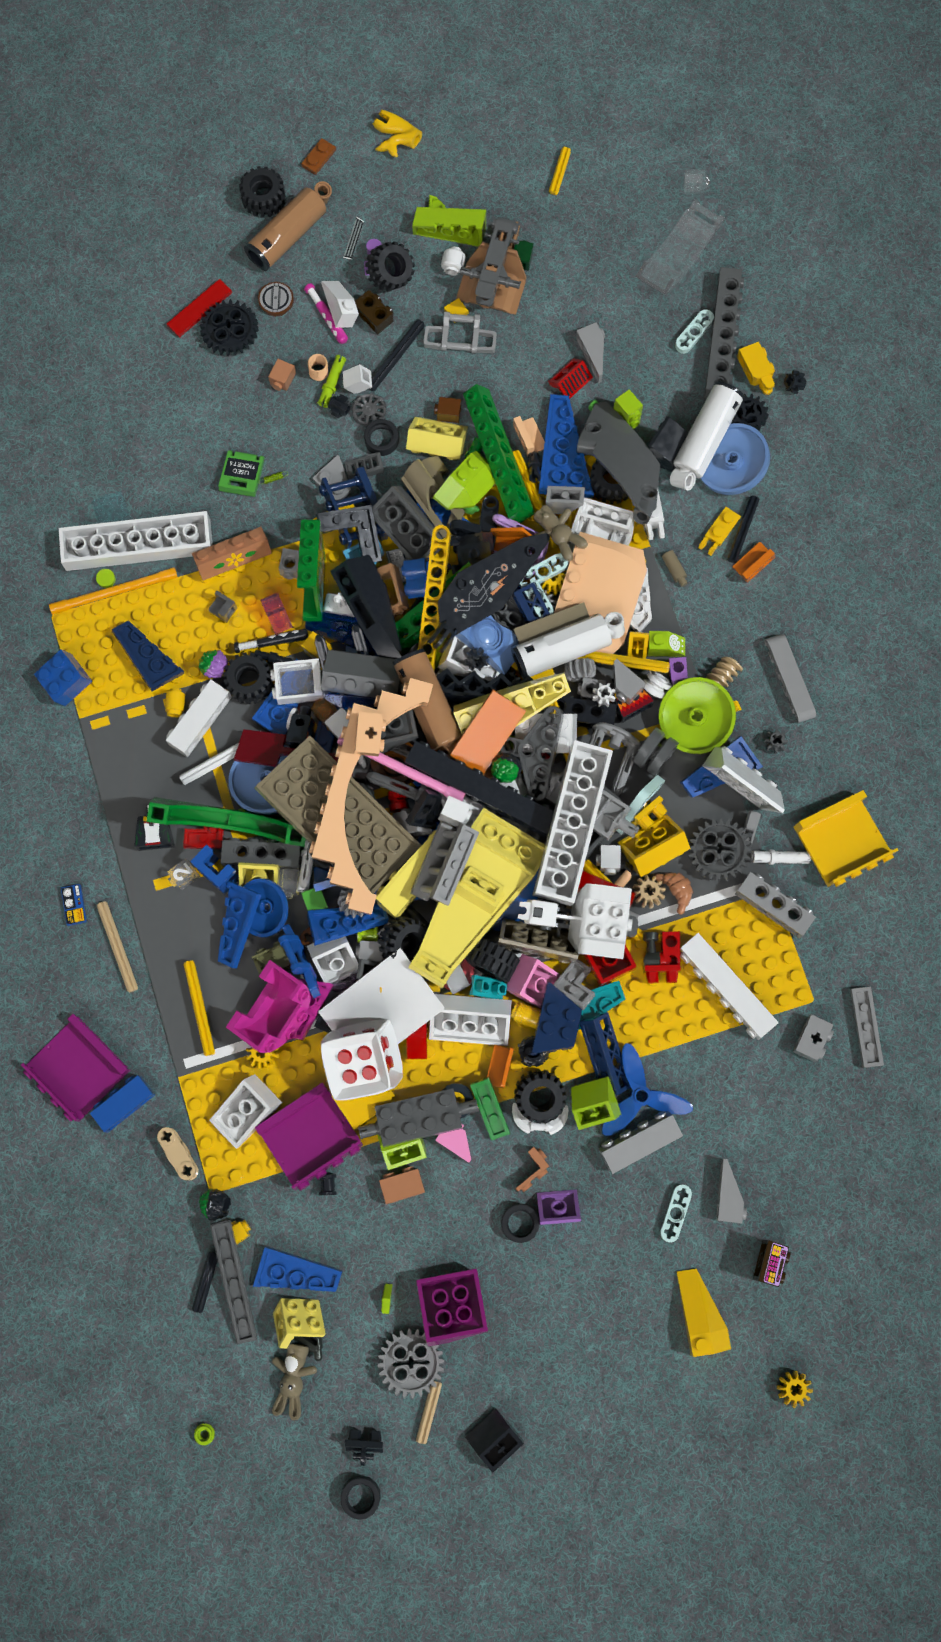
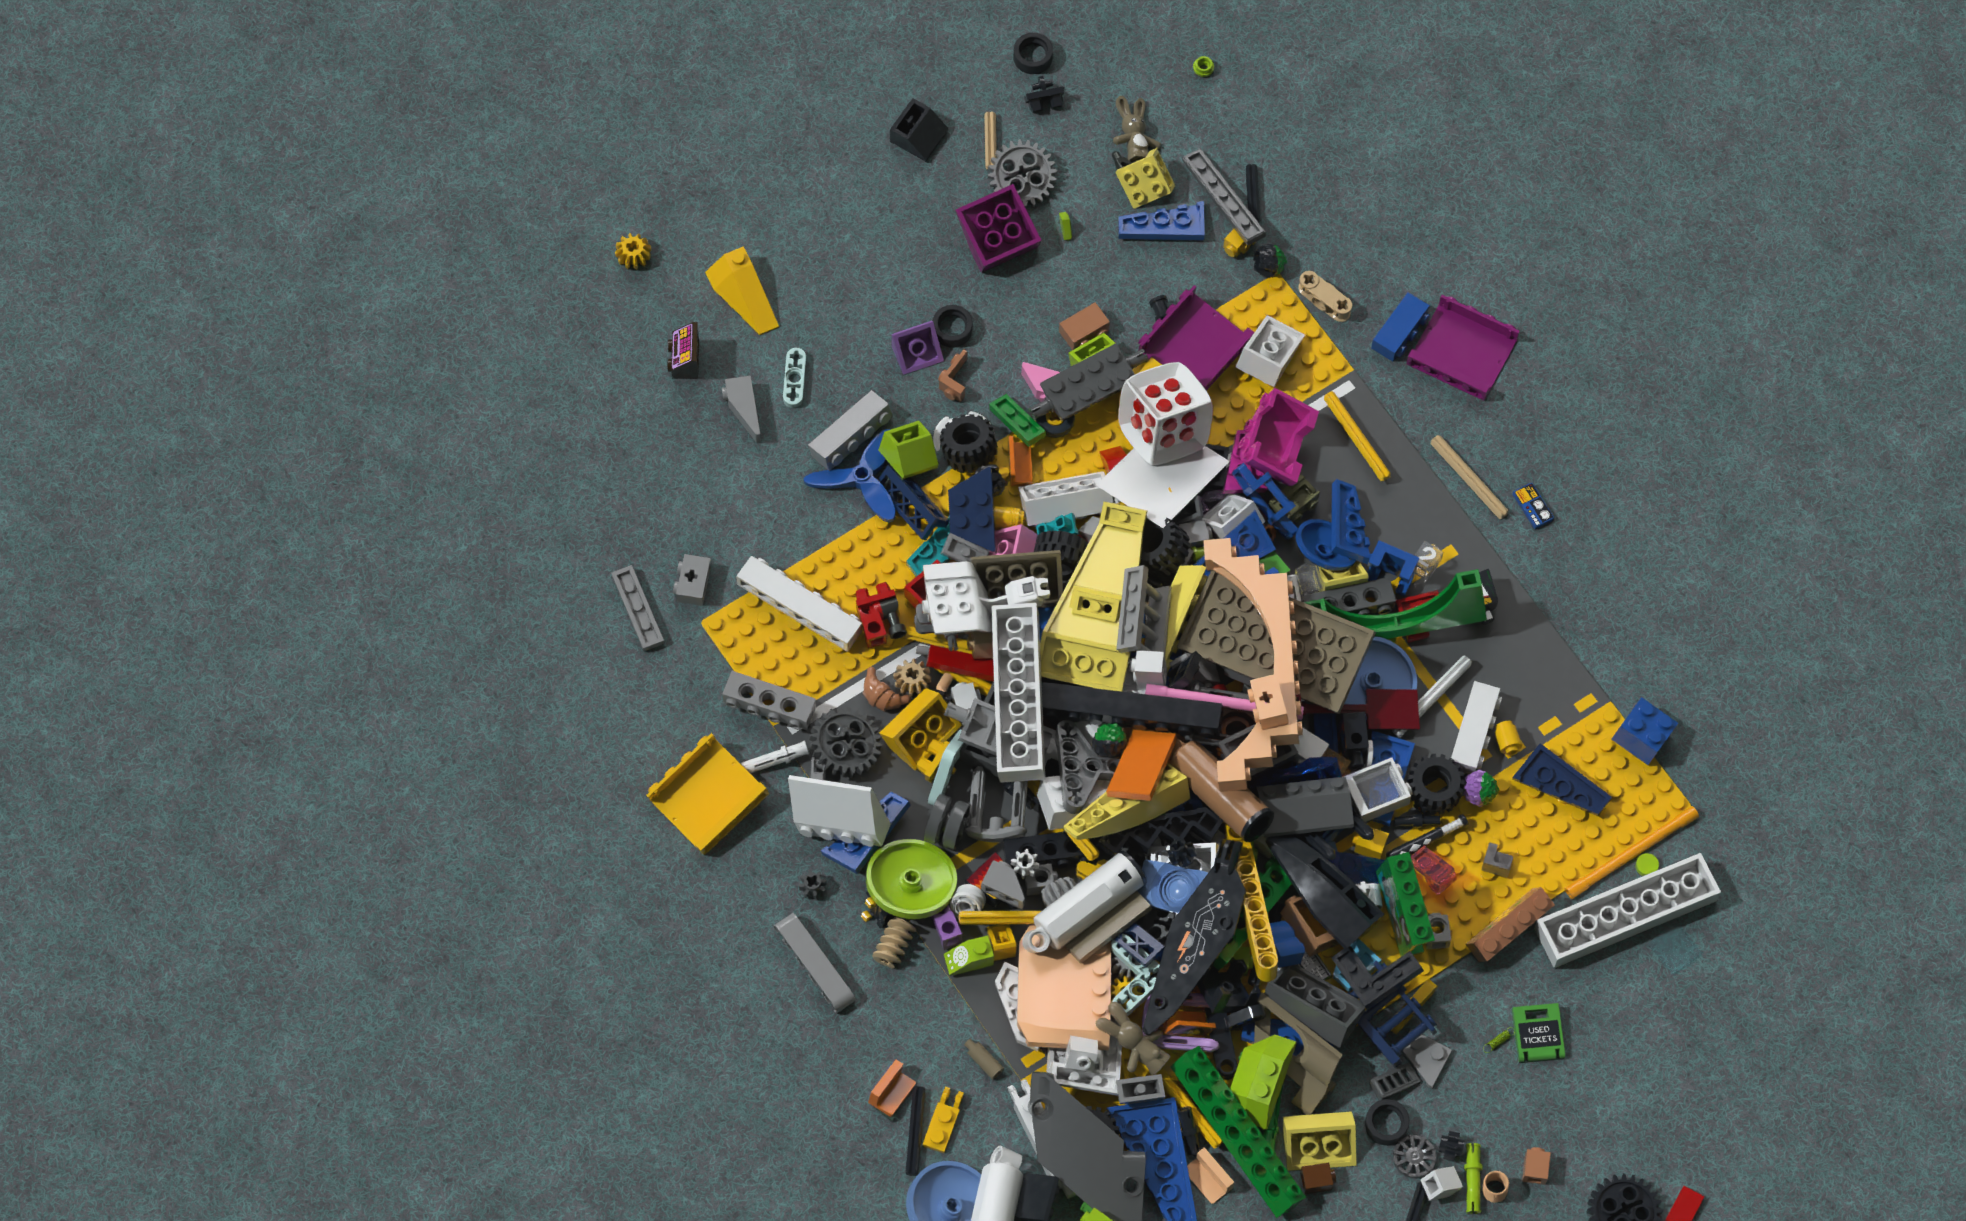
camera: 160 degrees right, 10 degrees down
none -> white brick [1065,1035,1101,1072]

